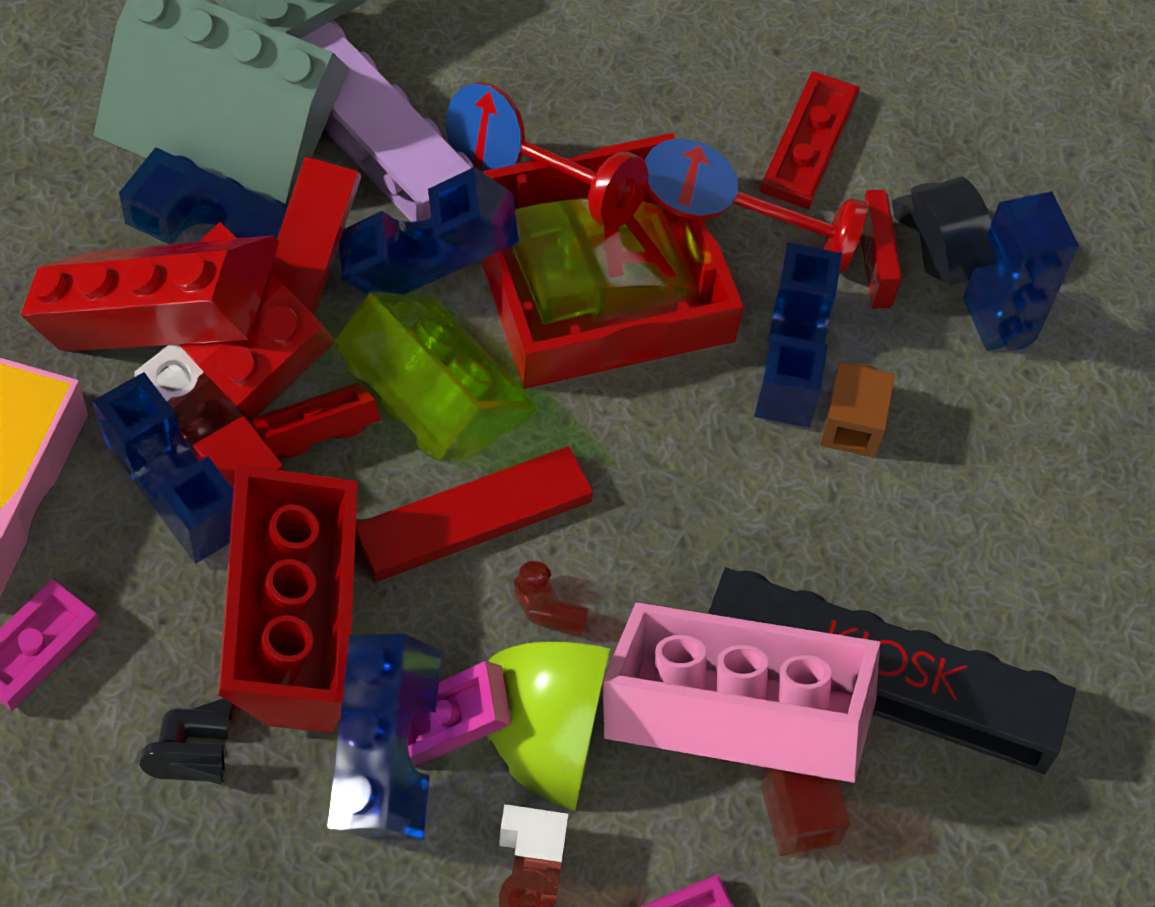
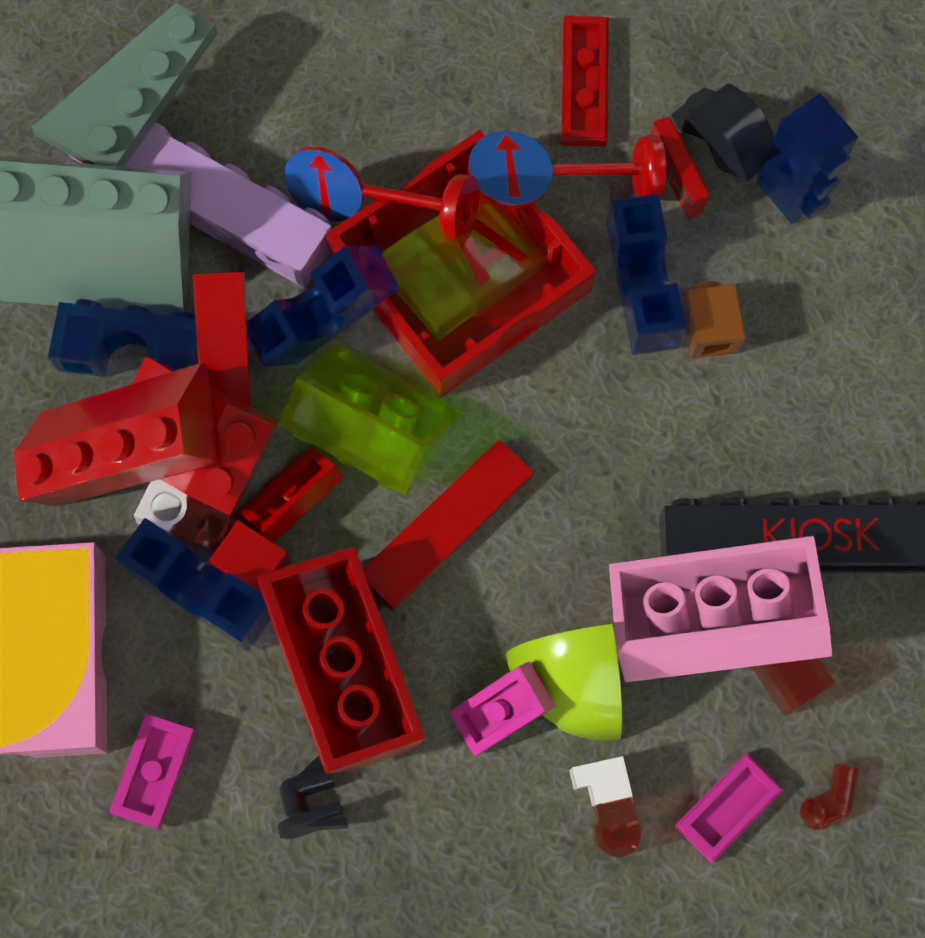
camera: 15 degrees left, 15 degrees up
clear blue arch [329,634,442,840] -> none
clear red arm [514,561,589,637] -> none

